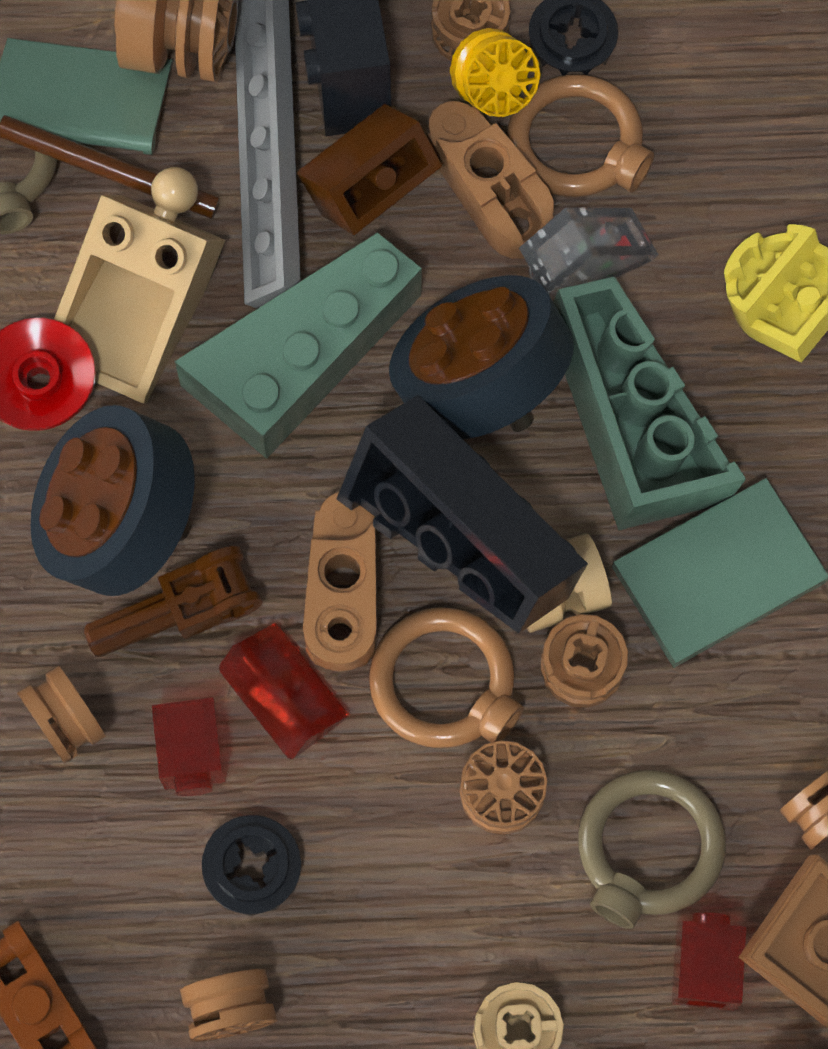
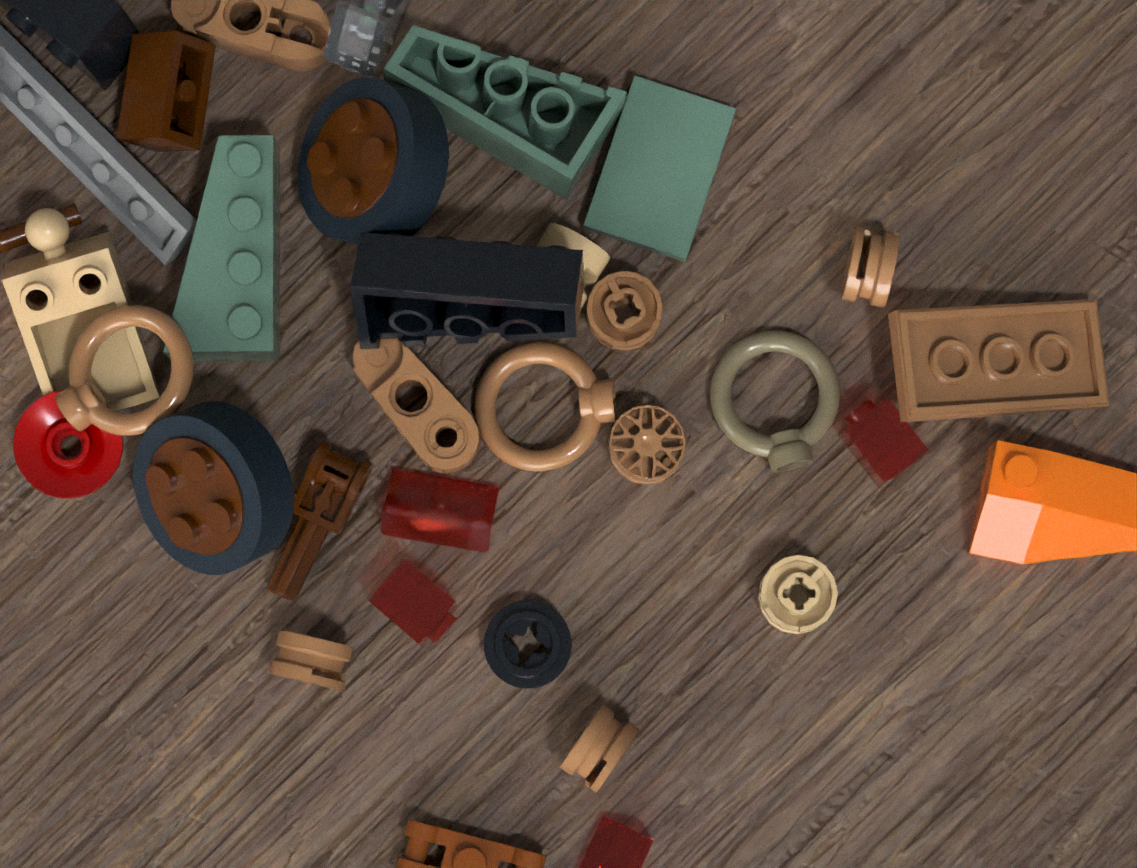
camera: 40 degrees left, 10 degrees up
none -> medium nougat piece [55,305,194,436]

